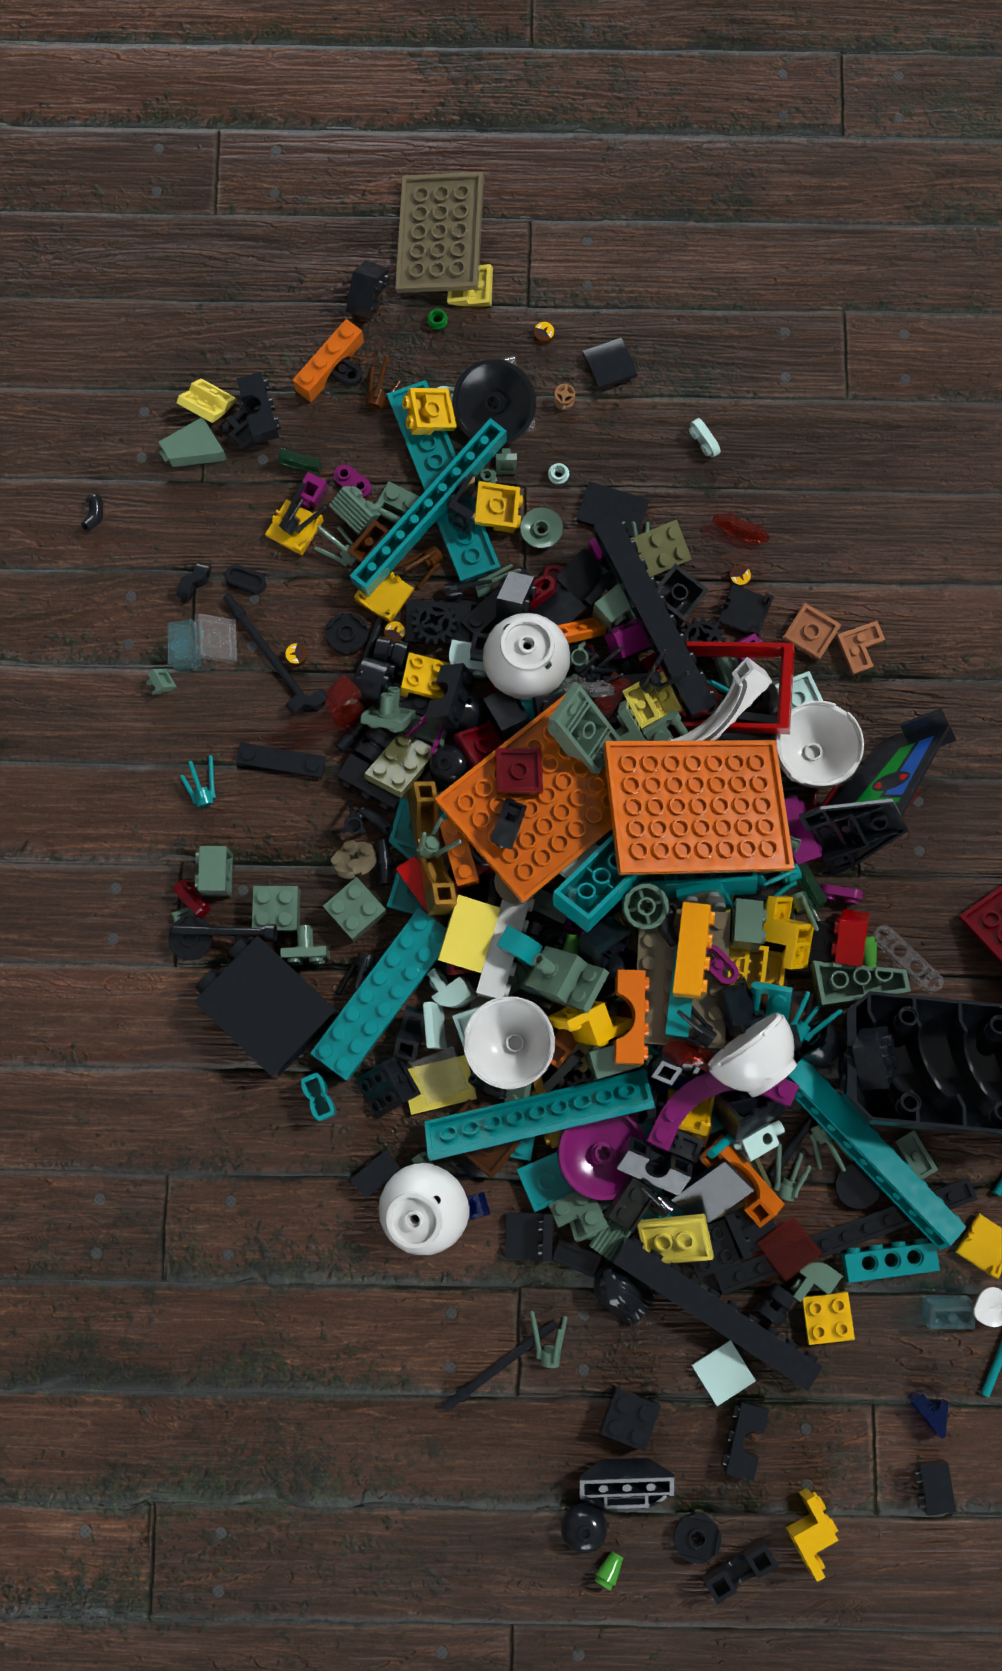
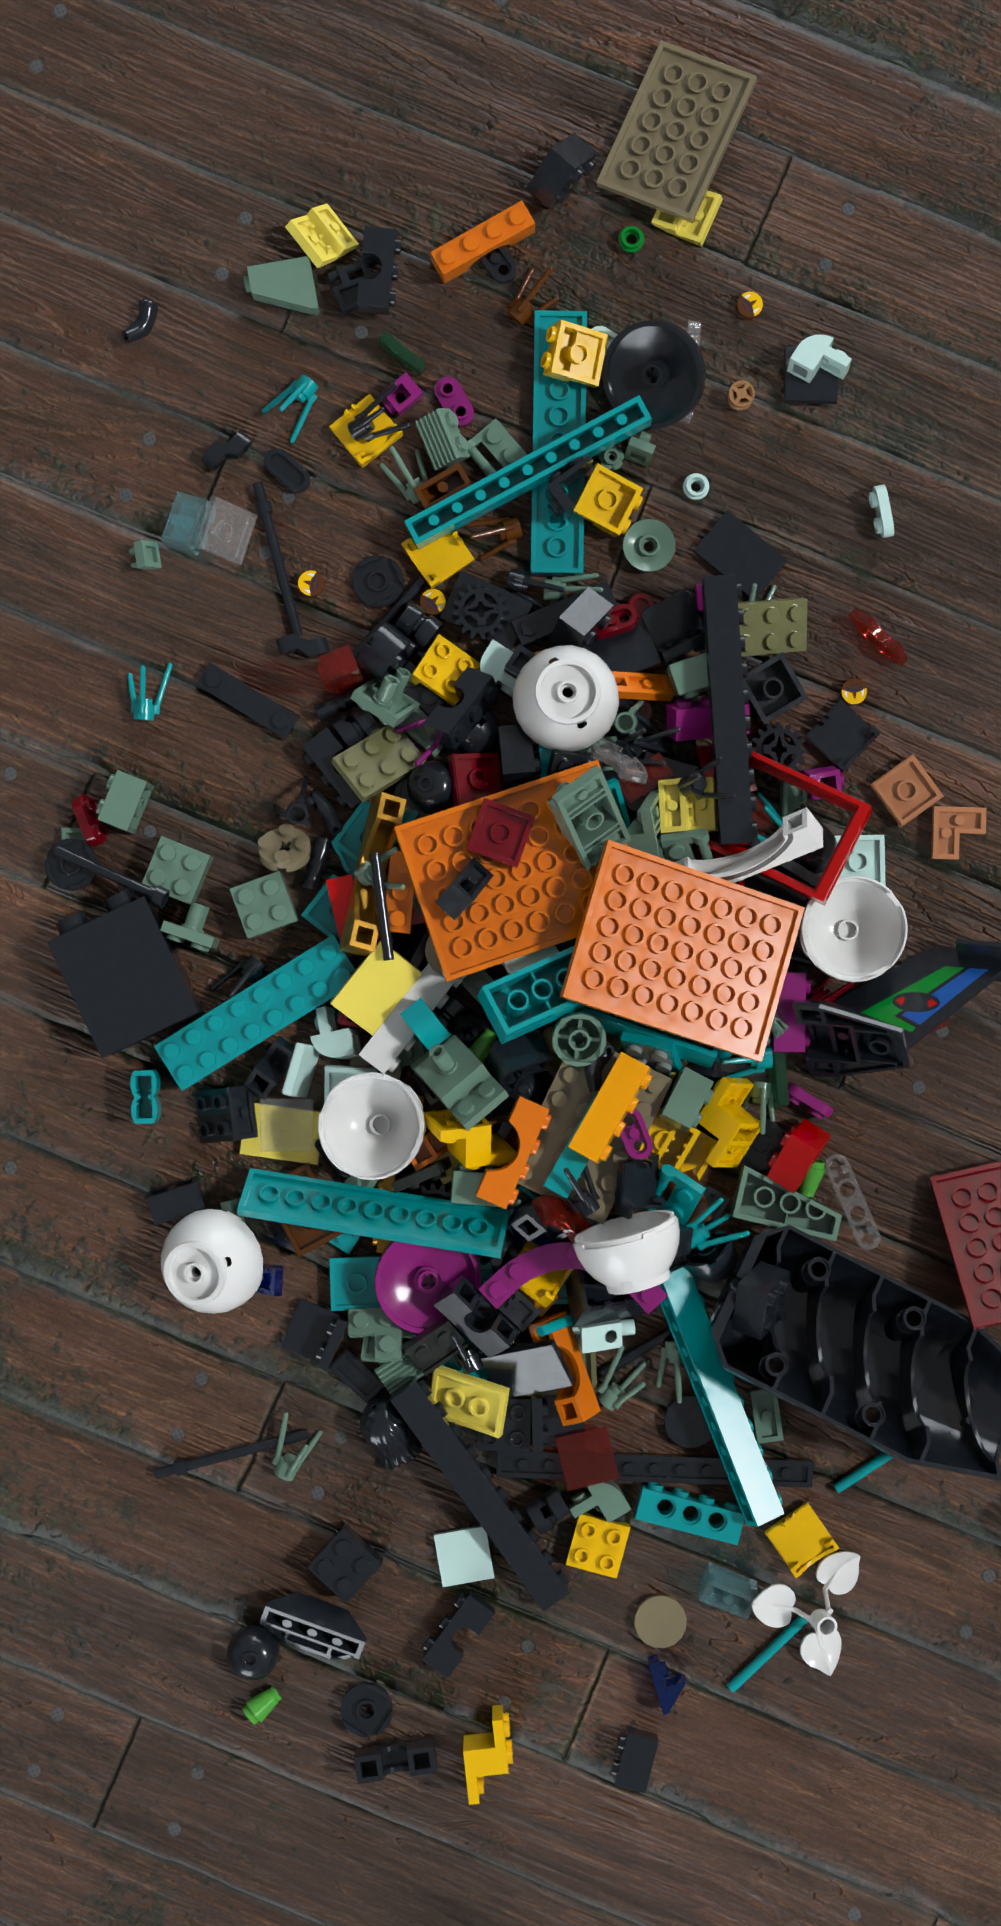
camera: 25 degrees right, 10 degrees up
none -> teal plant [262,374,318,444]
none -> black bar [369,852,394,961]
none -> dark tan tile [634,1594,687,1648]
none -> light aqua brick [787,335,852,383]

